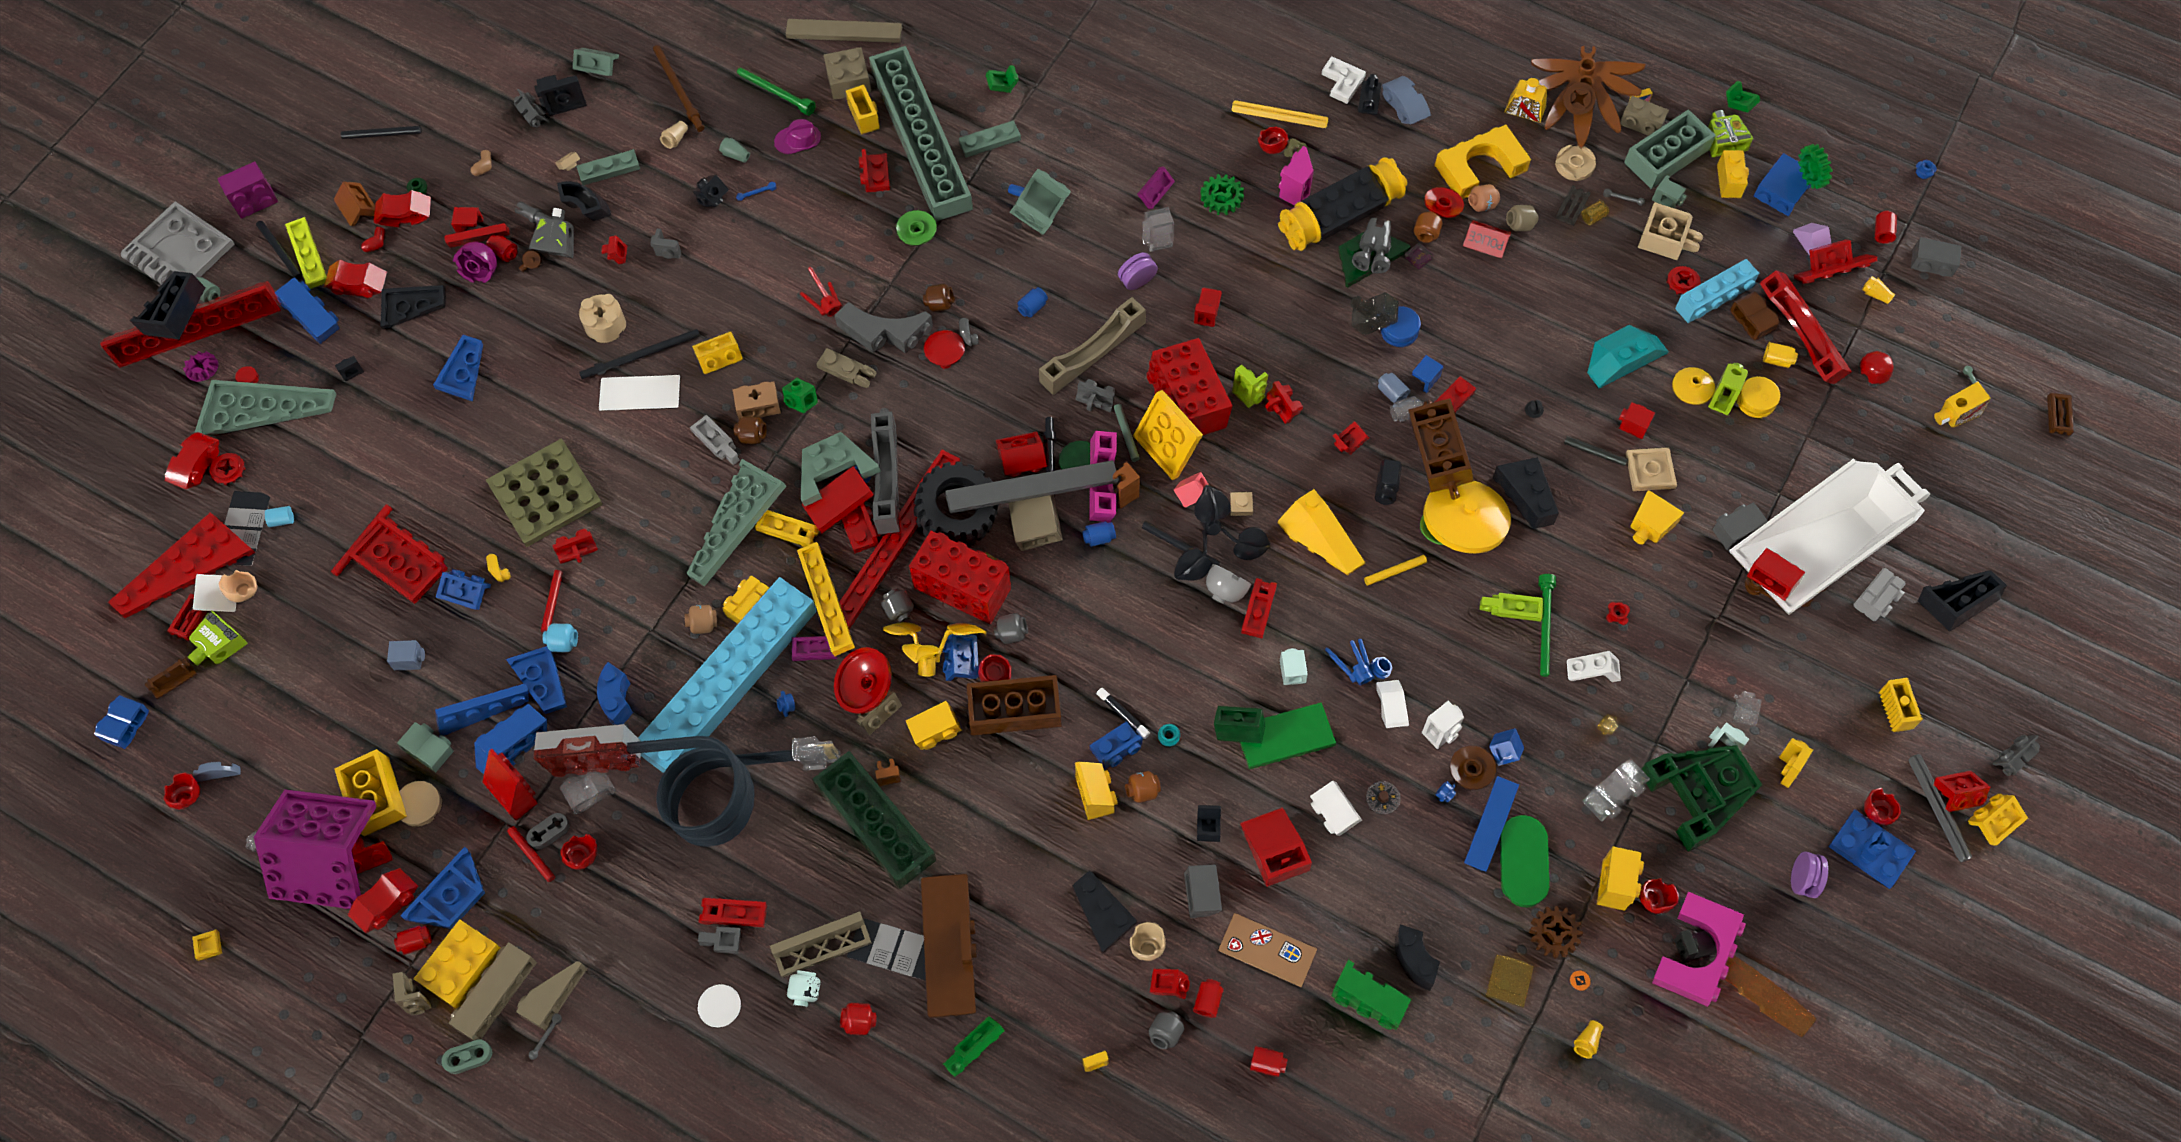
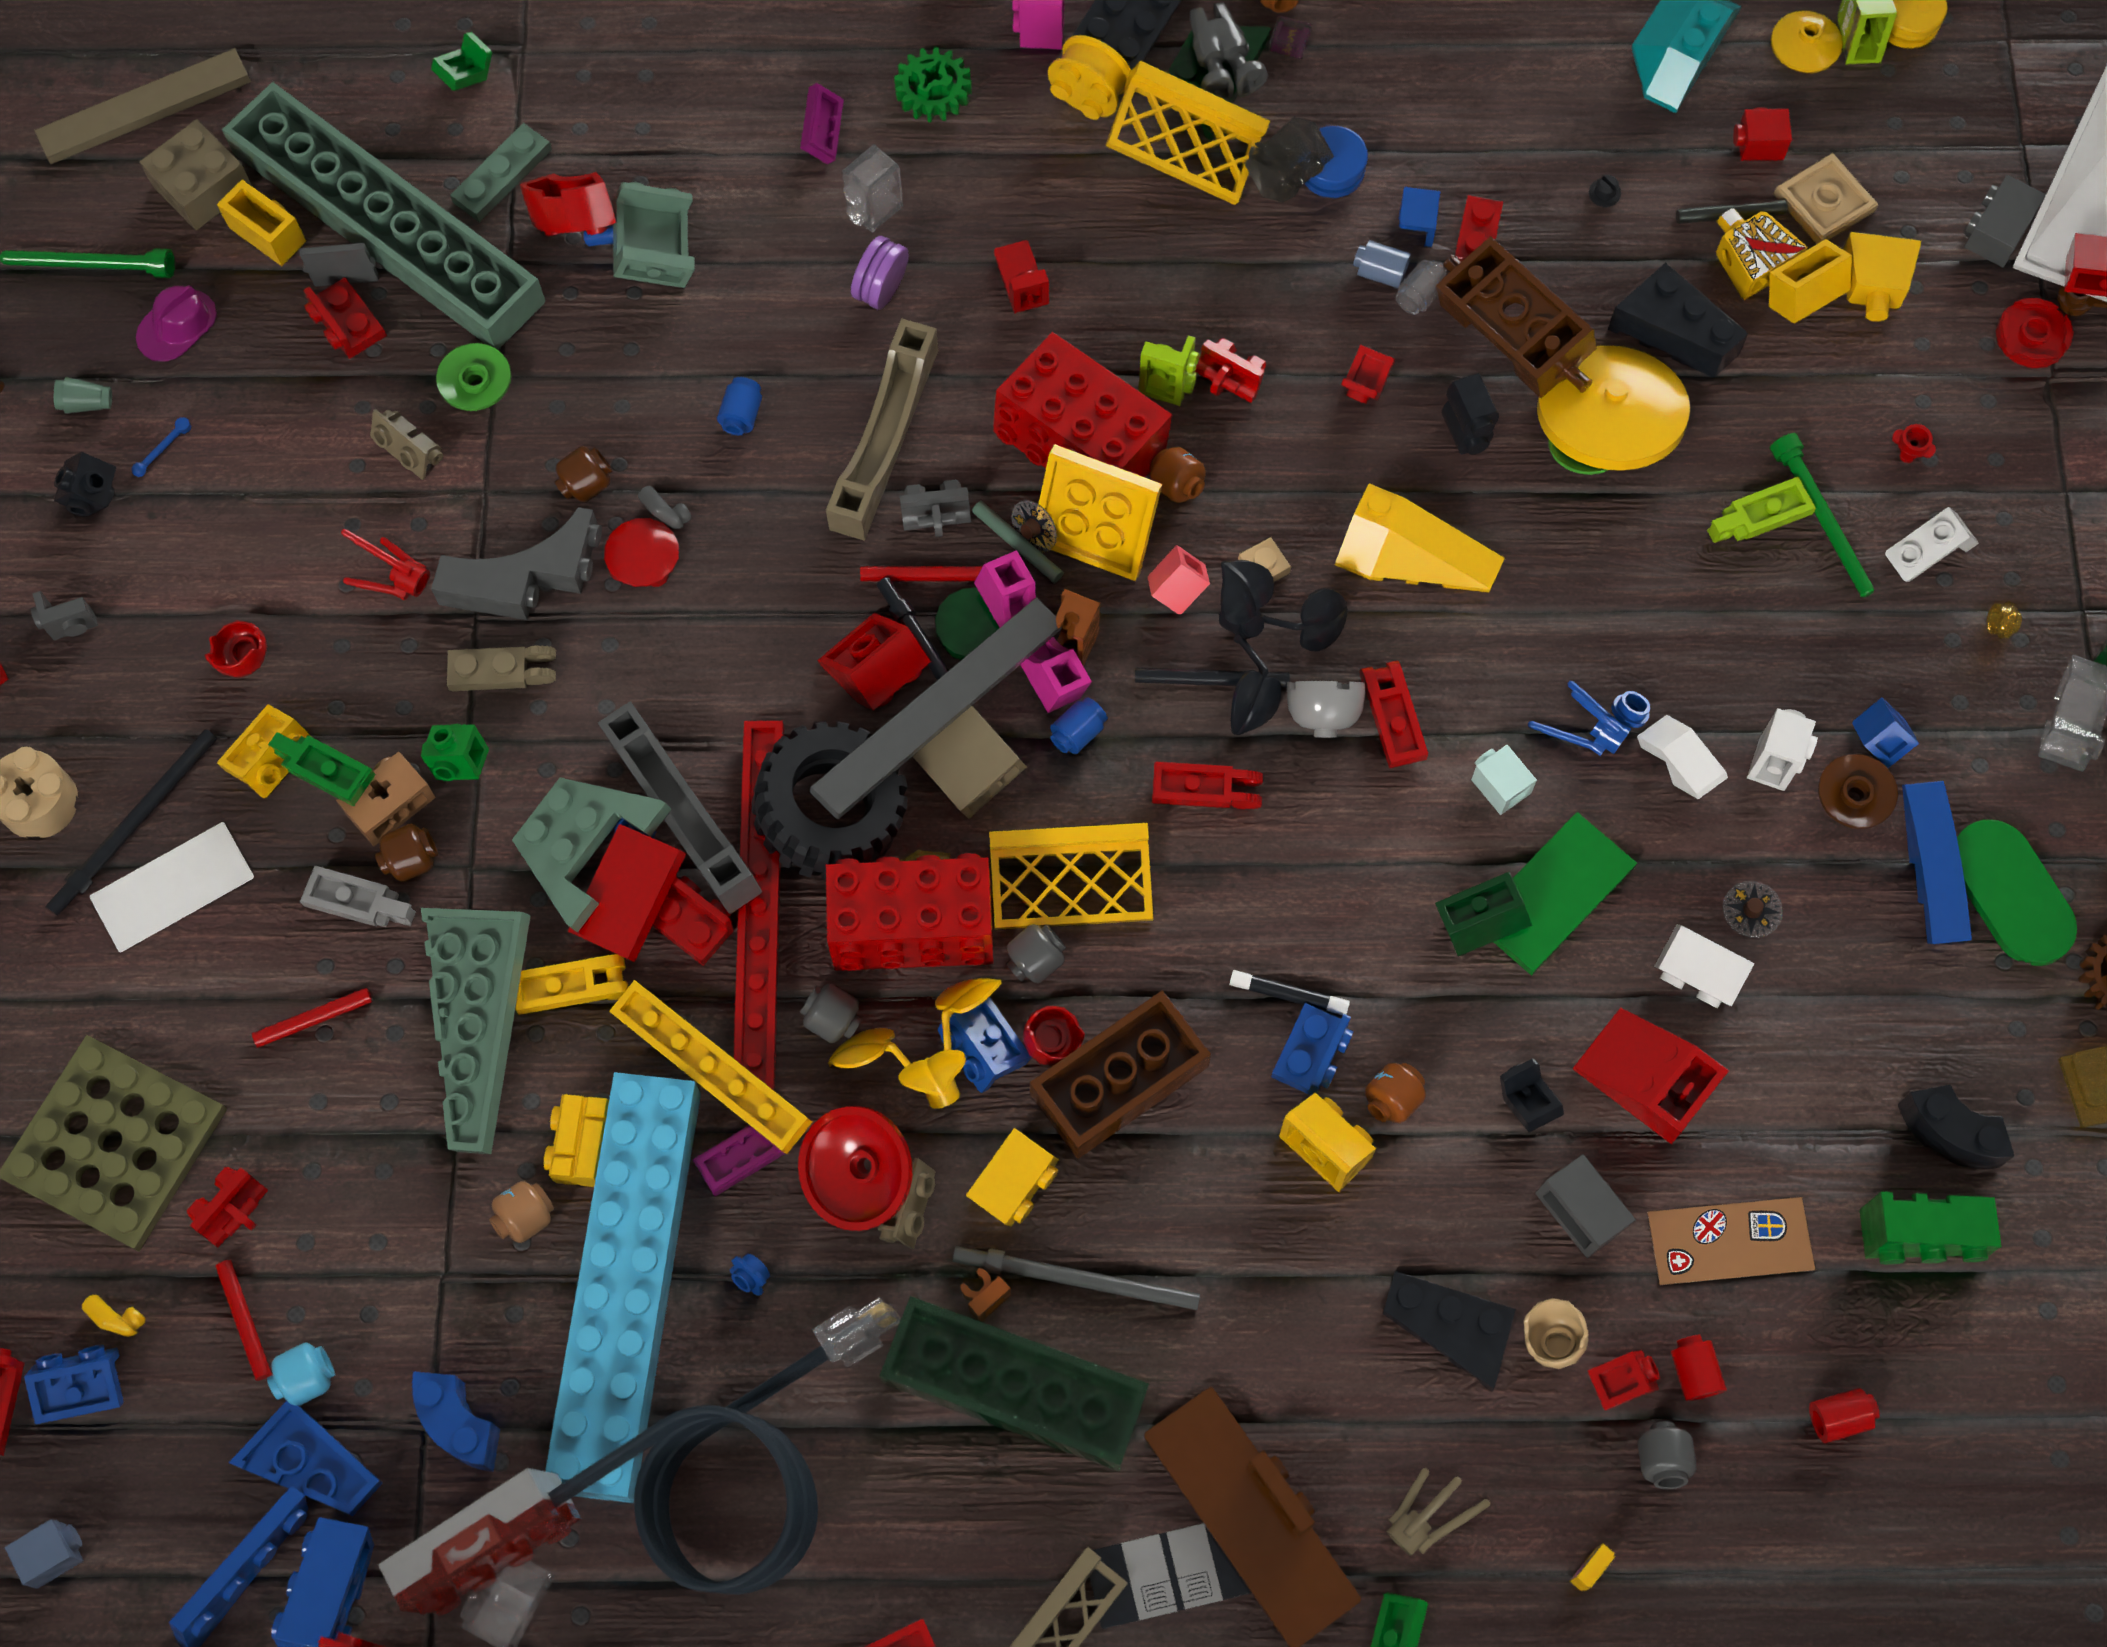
camera: 30 degrees left, 5 degrees up
teal plate [1158,724,1181,746] -> none
yellow bar [1364,555,1427,586] -> none
blue plate [1435,781,1456,802] -> none
none -> red hair [205,620,267,678]
none -> red bar [252,987,373,1048]
none -> green hinge [268,732,376,807]
none -> dark grey piece [300,243,378,286]
none -> dark tan hinge [370,409,443,480]
none -> red brick [520,172,617,236]
none -> red bar [860,566,983,581]
none -> dark grey bar [953,1246,1200,1310]
none -> yellow fence [989,823,1153,930]
none -> piece [1012,500,1057,553]
none -> yellow fence [1105,61,1270,205]
none -> dark orange head [1150,447,1206,503]
none -> red hinge [1152,761,1263,809]
none -> dark tan plant [1386,1468,1490,1556]
none -> torso [1716,208,1807,300]
none -> yellow brick [1769,239,1852,324]
none -> red tile [1995,298,2074,368]

